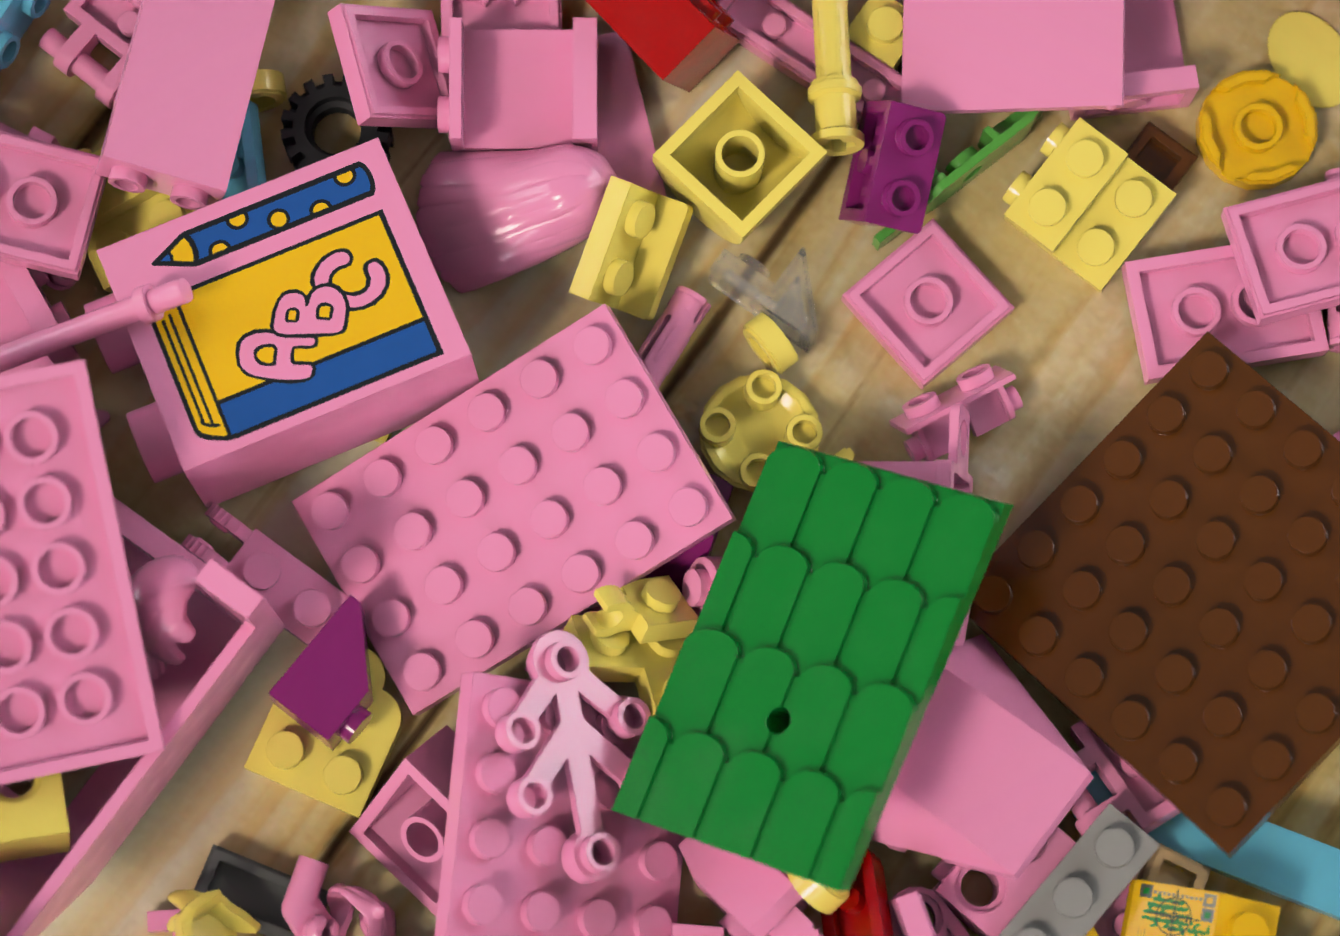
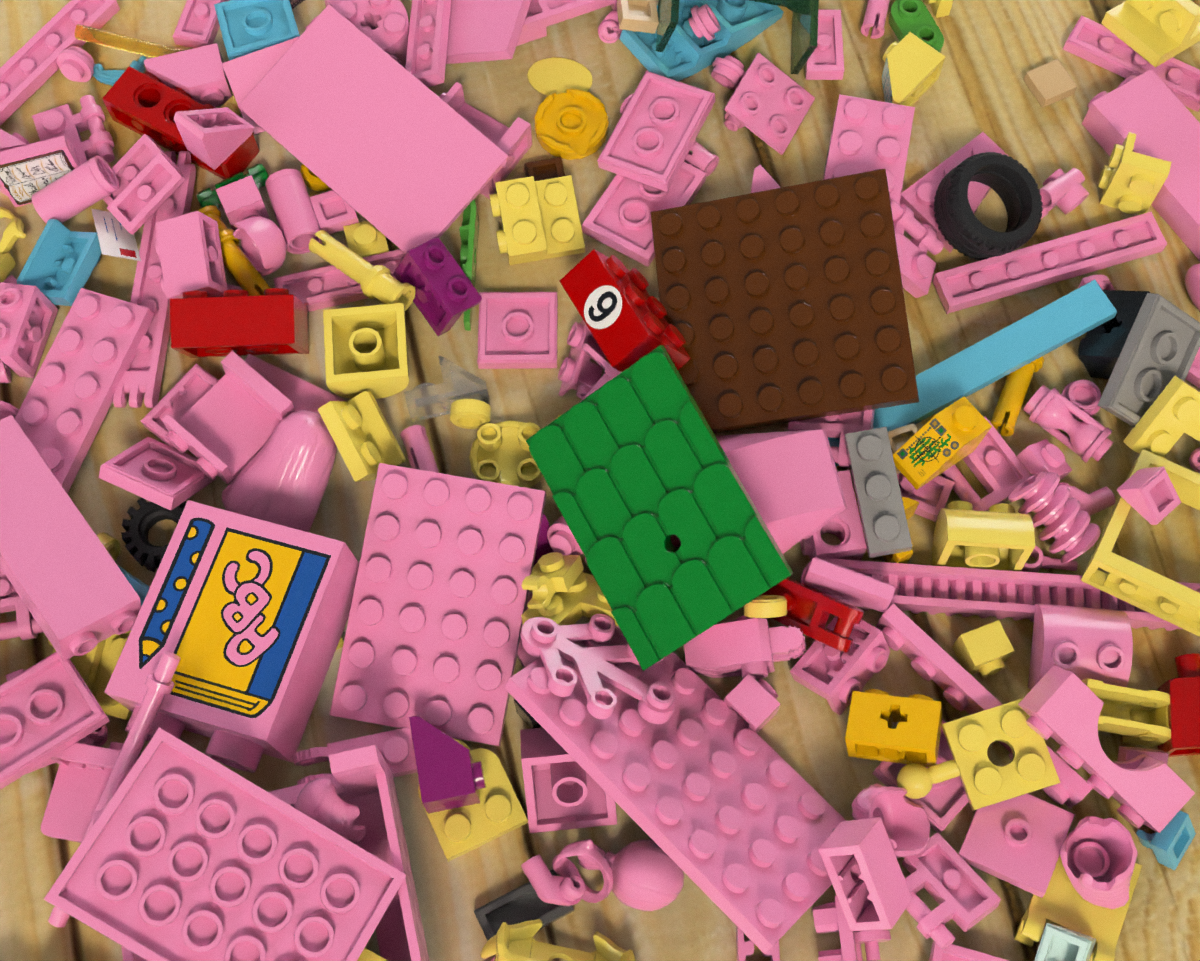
camera: 45 degrees left, 10 degrees down
none -> red brick [560,249,691,372]

